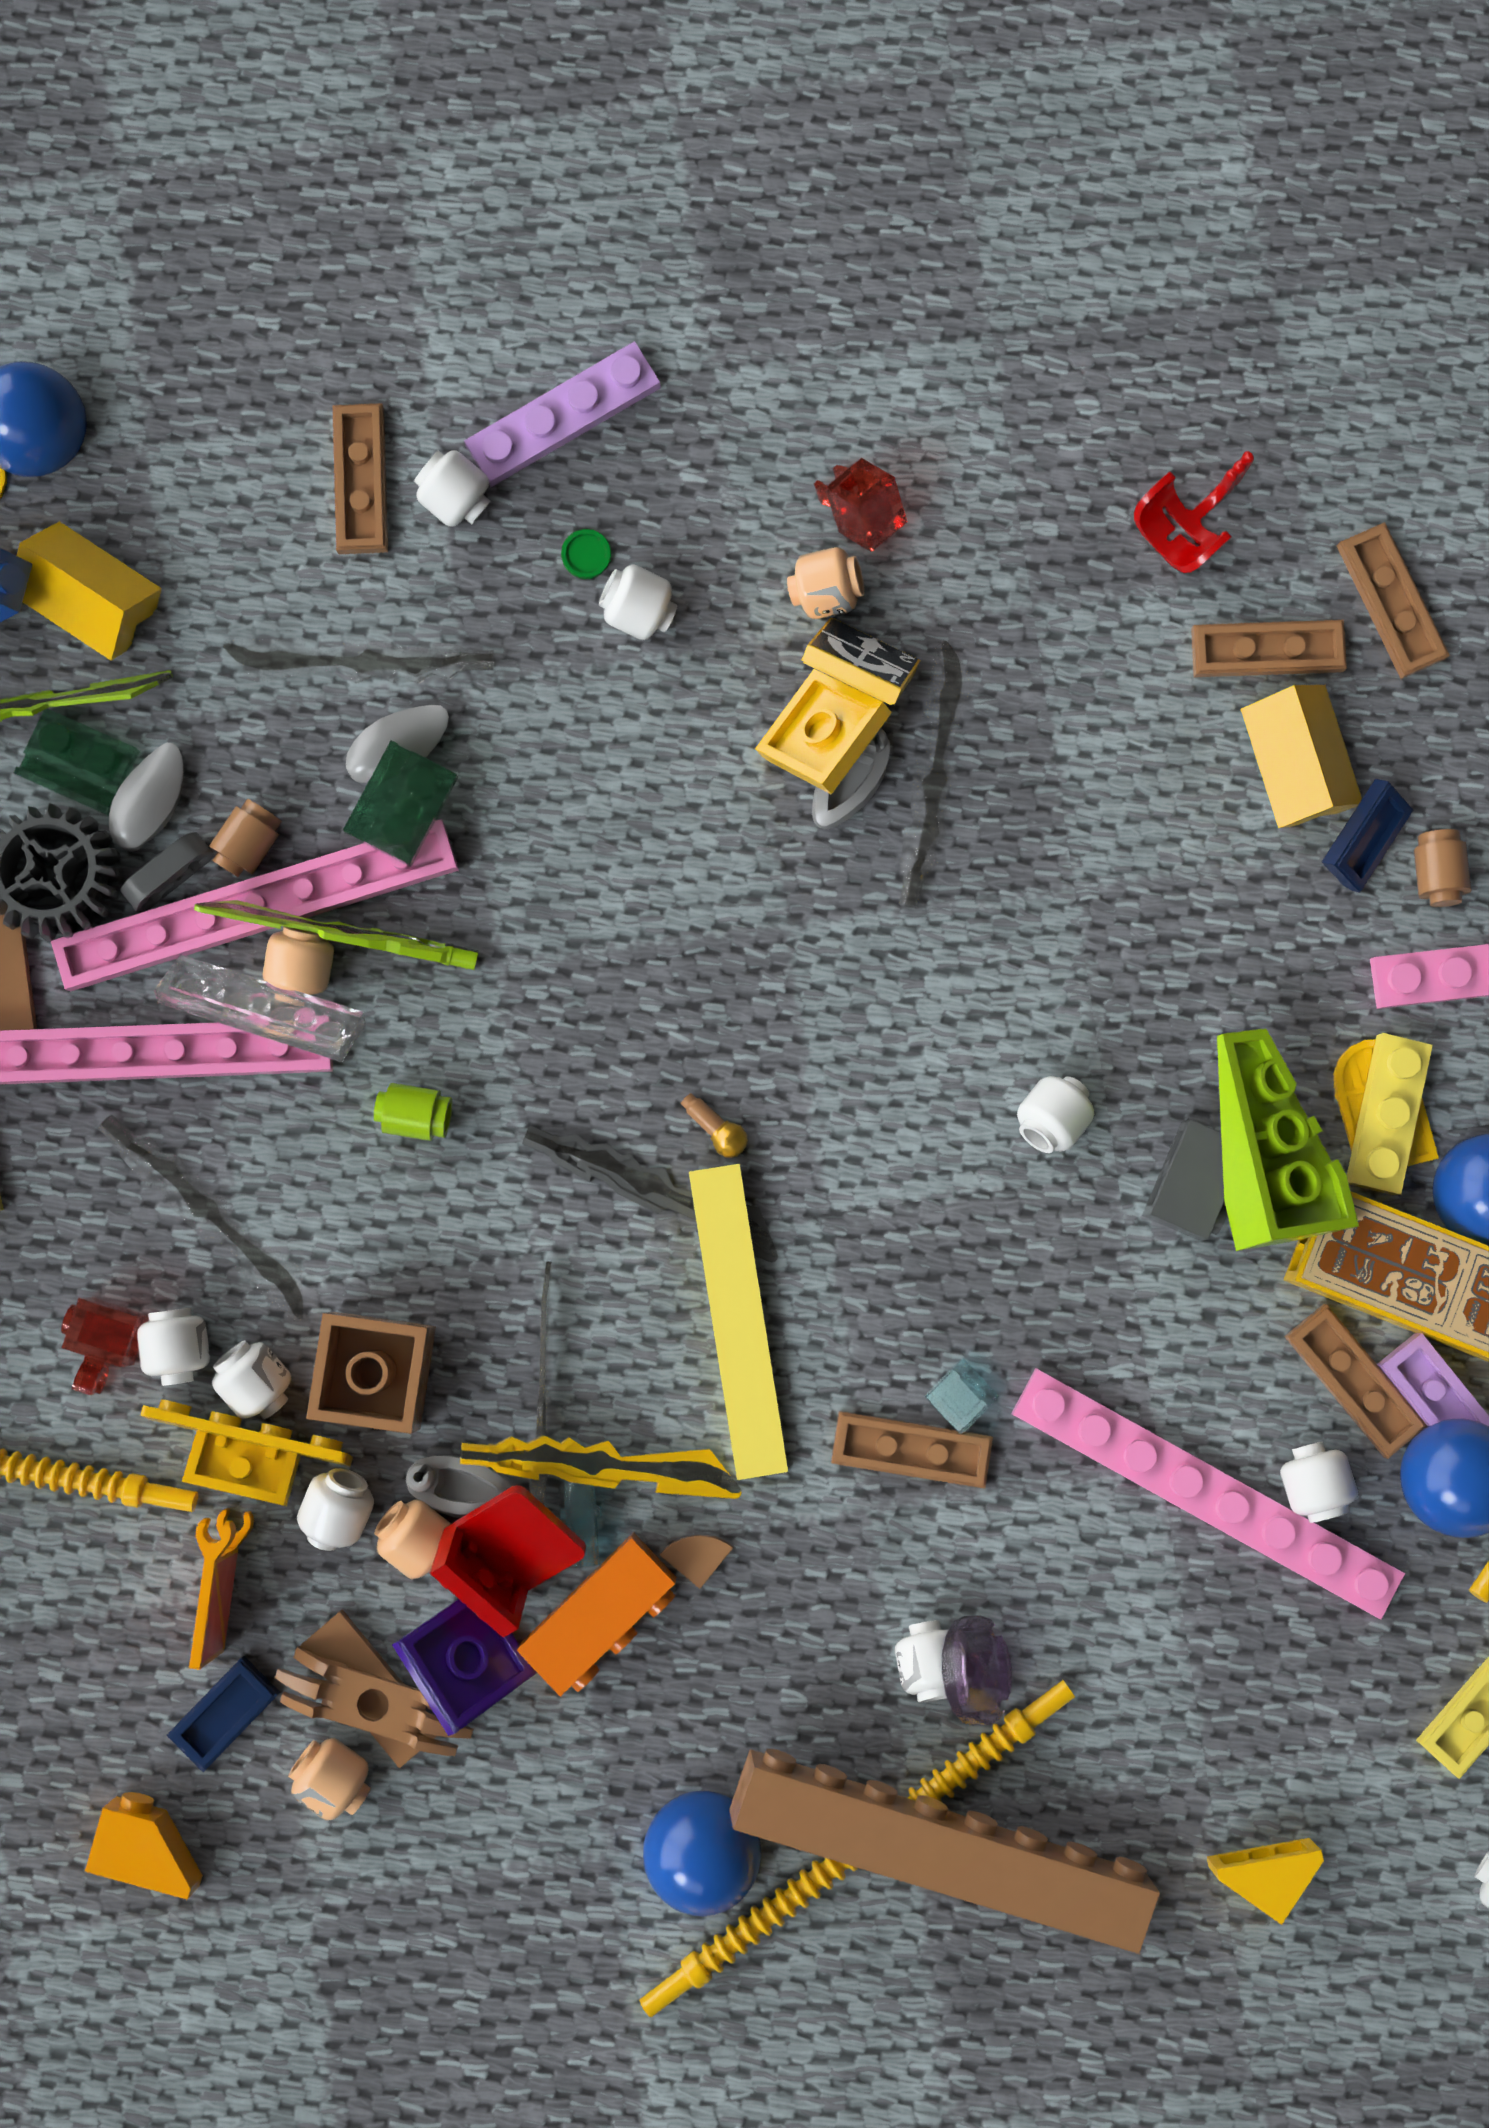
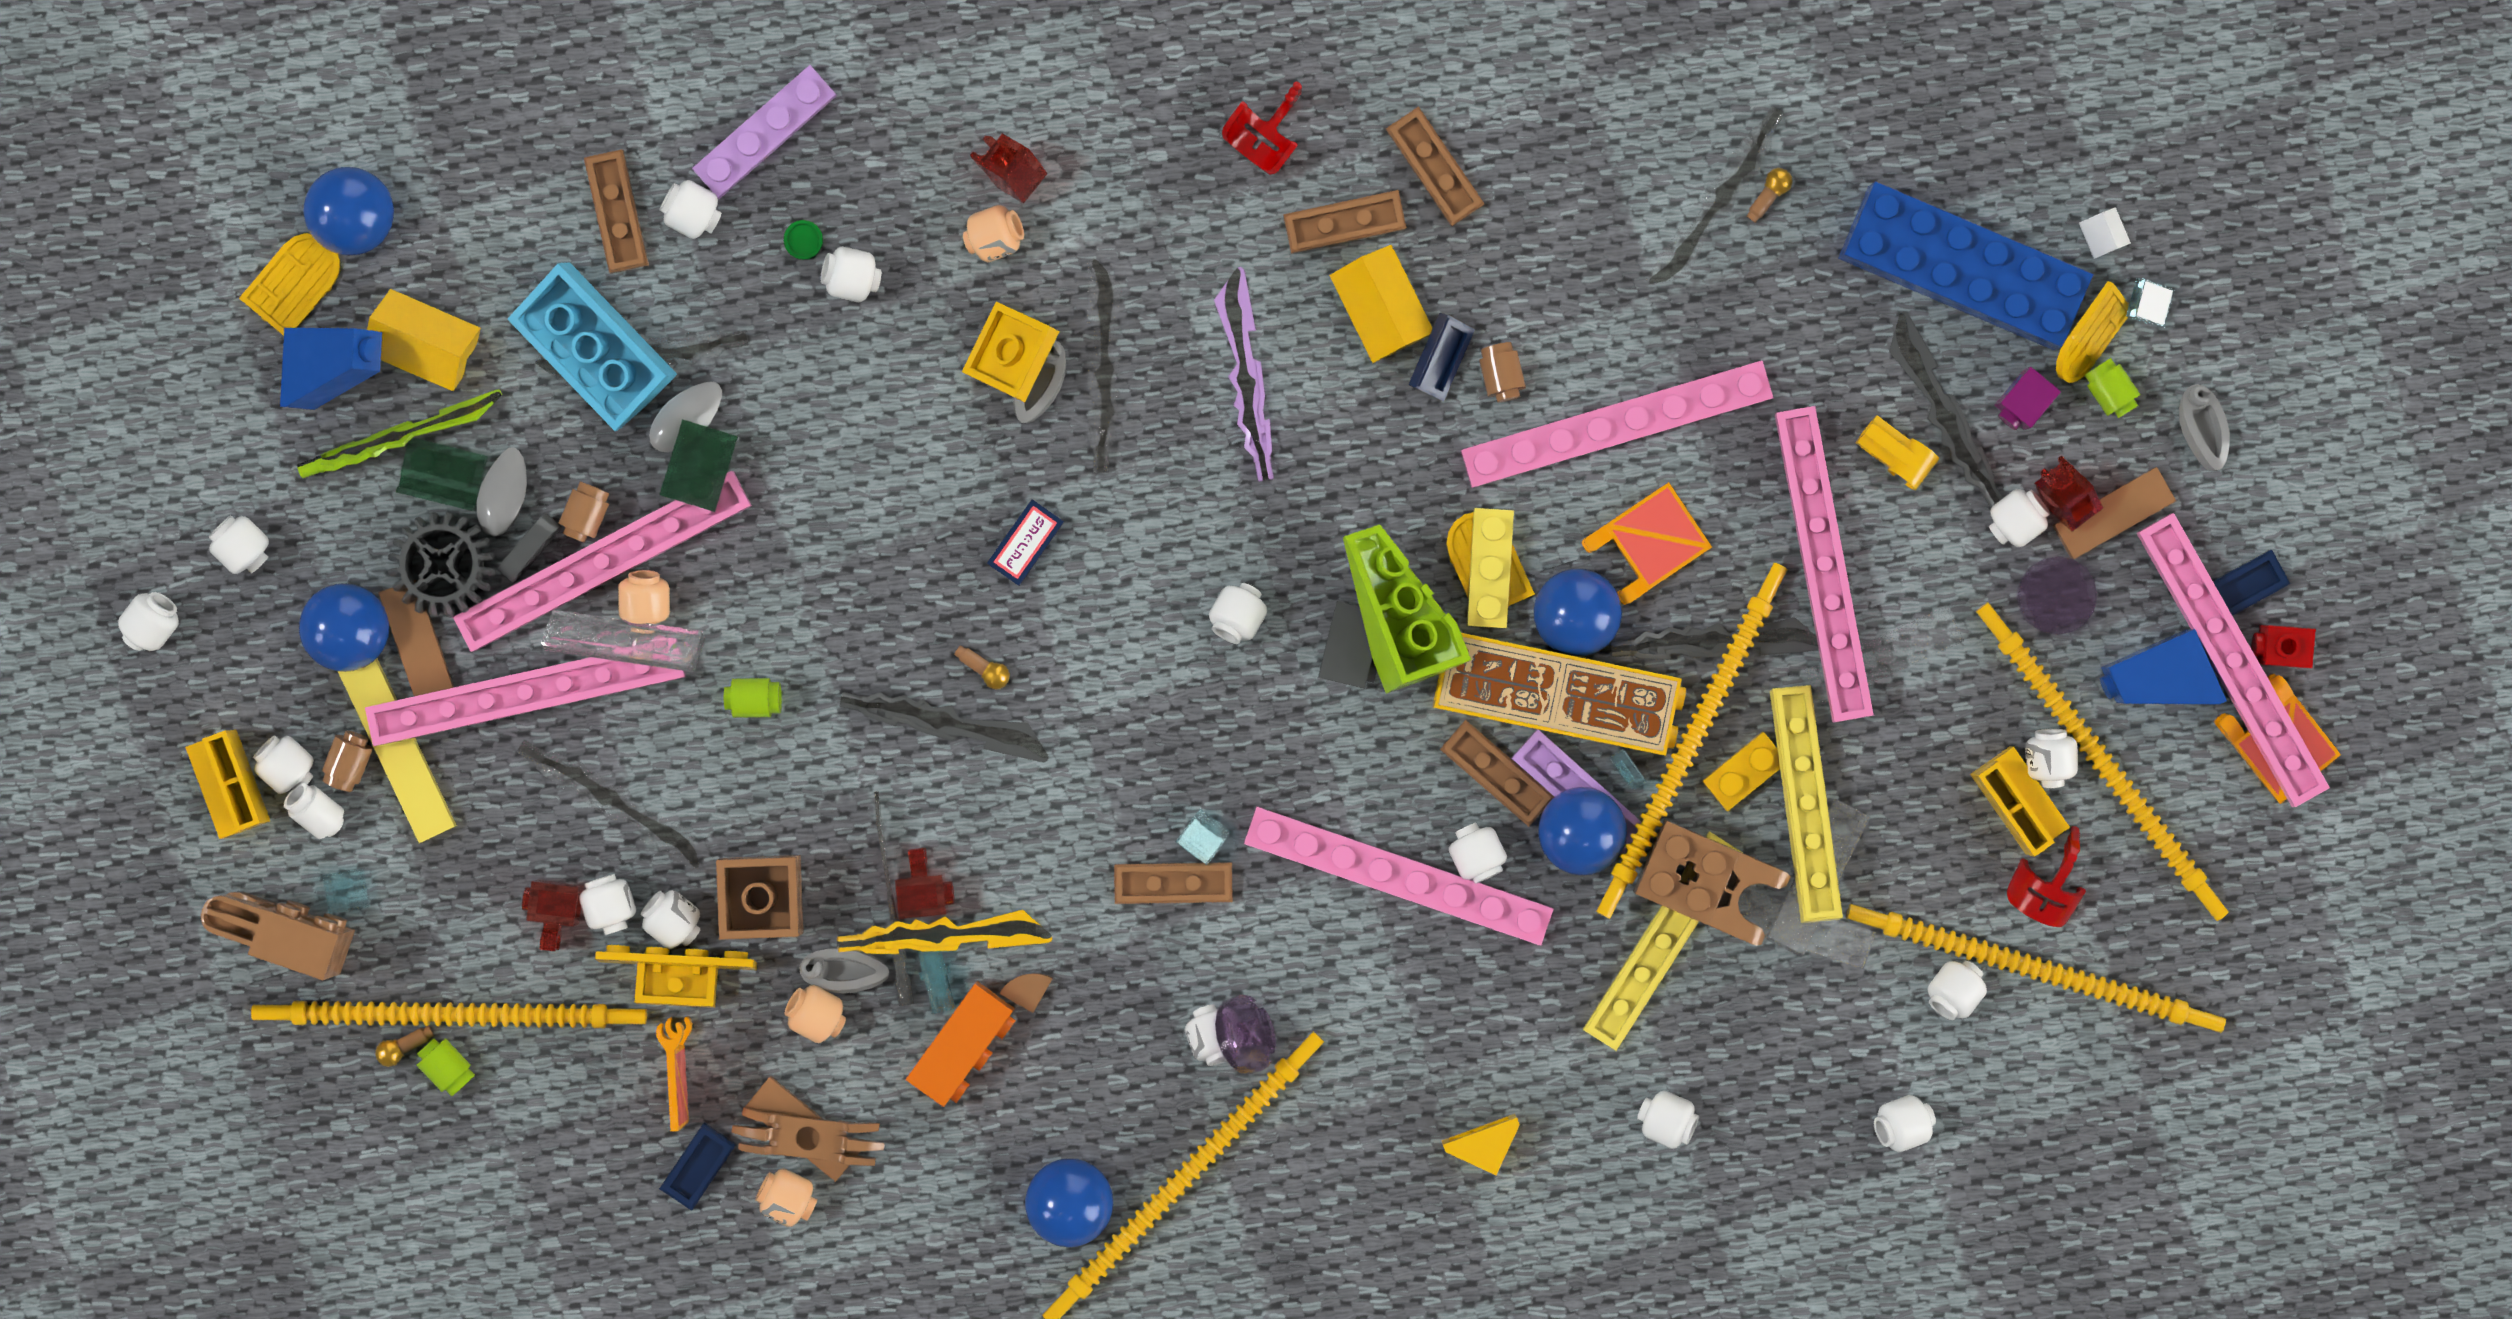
camera: 15 degrees left, 5 degrees up
light orange slope [85,1792,203,1900] -> none
lime sword [194,900,478,970] -> none
white head [297,1468,374,1551] -> none
dark purple tile [392,1599,537,1736] -> none
red bracket [430,1485,586,1638] -> none
light yellow tile [689,1164,788,1480] -> none
medium nougat brick [729,1749,1160,1954] -> none
tile [801,617,921,705] -> none
none -> medium azure slope [508,262,677,431]
none -> clear red brick [895,848,955,919]
none -> tile [987,499,1064,586]
none -> lavender sword [1214,267,1274,482]

